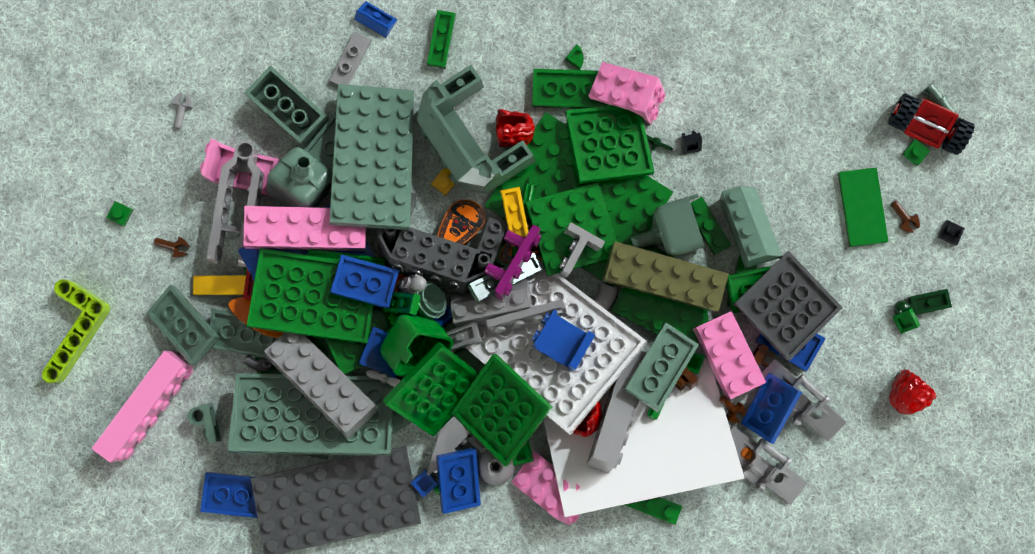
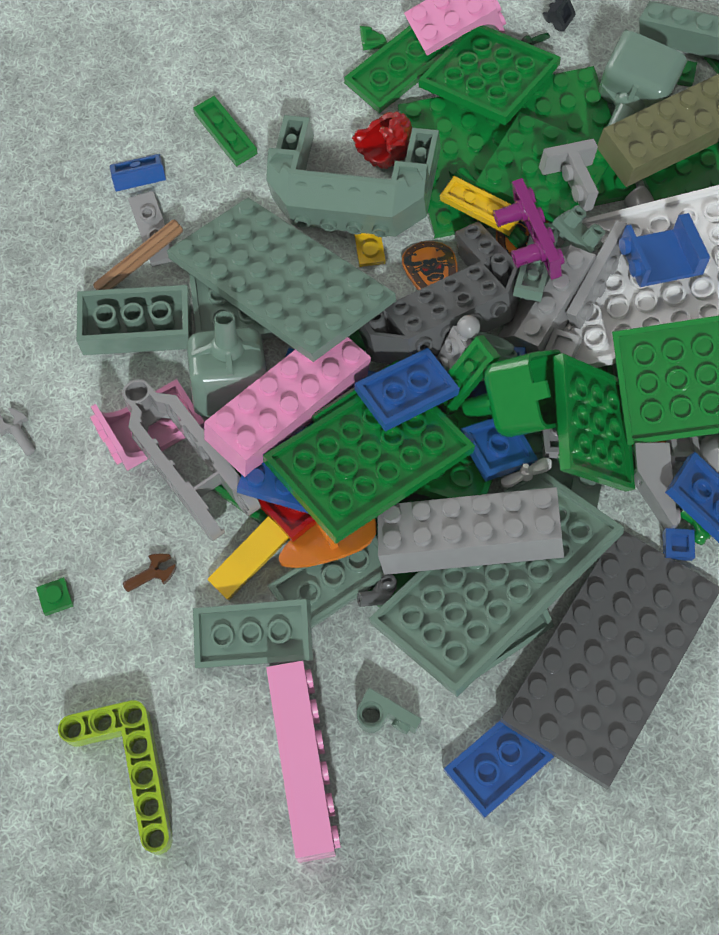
camera: 45 degrees left, 15 degrees down
none -> medium nougat axle [93,219,183,290]
none -> sand green hips [552,205,606,253]

